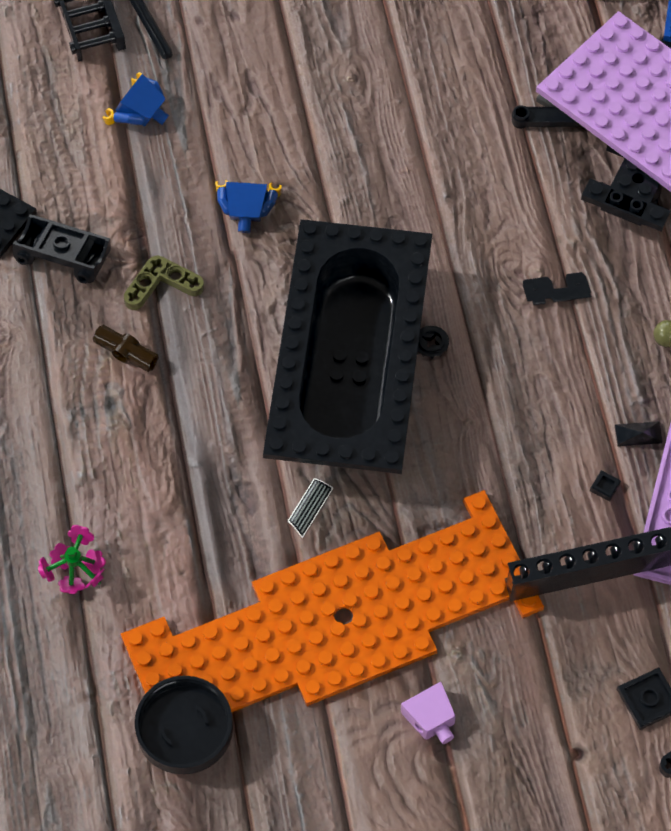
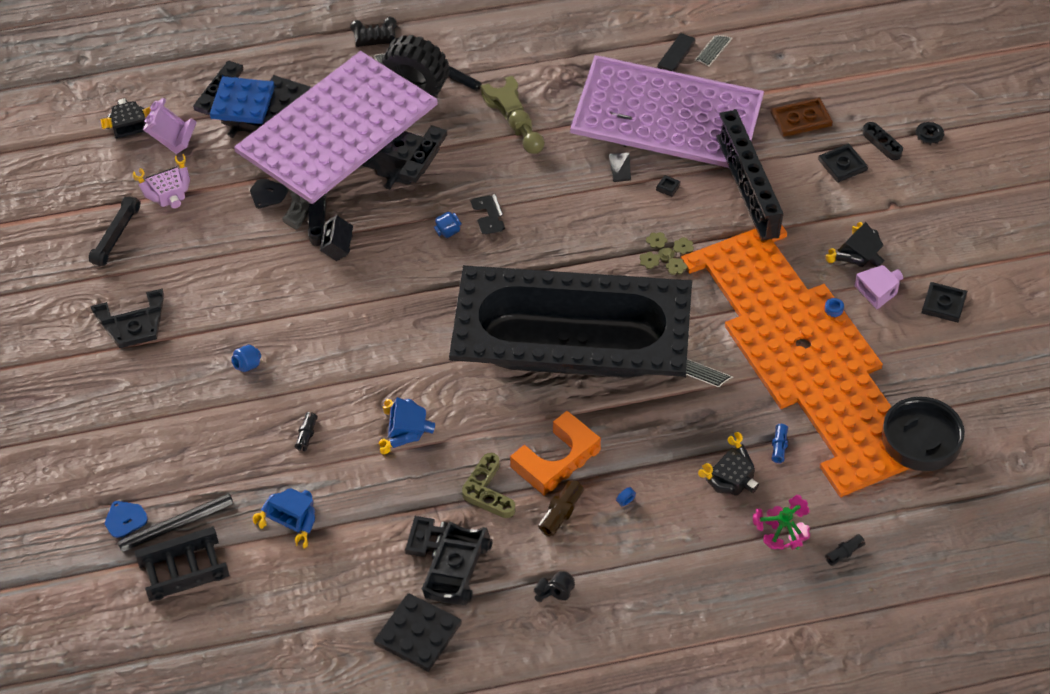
camera: 90 degrees left, 10 degrees down
none -> blue head [231,344,261,372]
none -> black pin [295,412,318,451]
none -> black brick [320,215,353,261]
none -> black plate [405,516,448,559]
none -> blue head [434,211,462,238]
none -> orange arch [510,411,601,495]
none -> black piece [533,571,575,602]
none -> blue tile [616,487,636,506]
none -> olive plant [639,232,694,275]
none -> black torso [698,432,759,496]
none -> blue pin [771,424,788,463]
none -> blue tile [824,298,844,317]
none -> black torso [825,222,885,267]
none -> black pin [825,534,865,566]
none -> black tile [921,282,968,323]

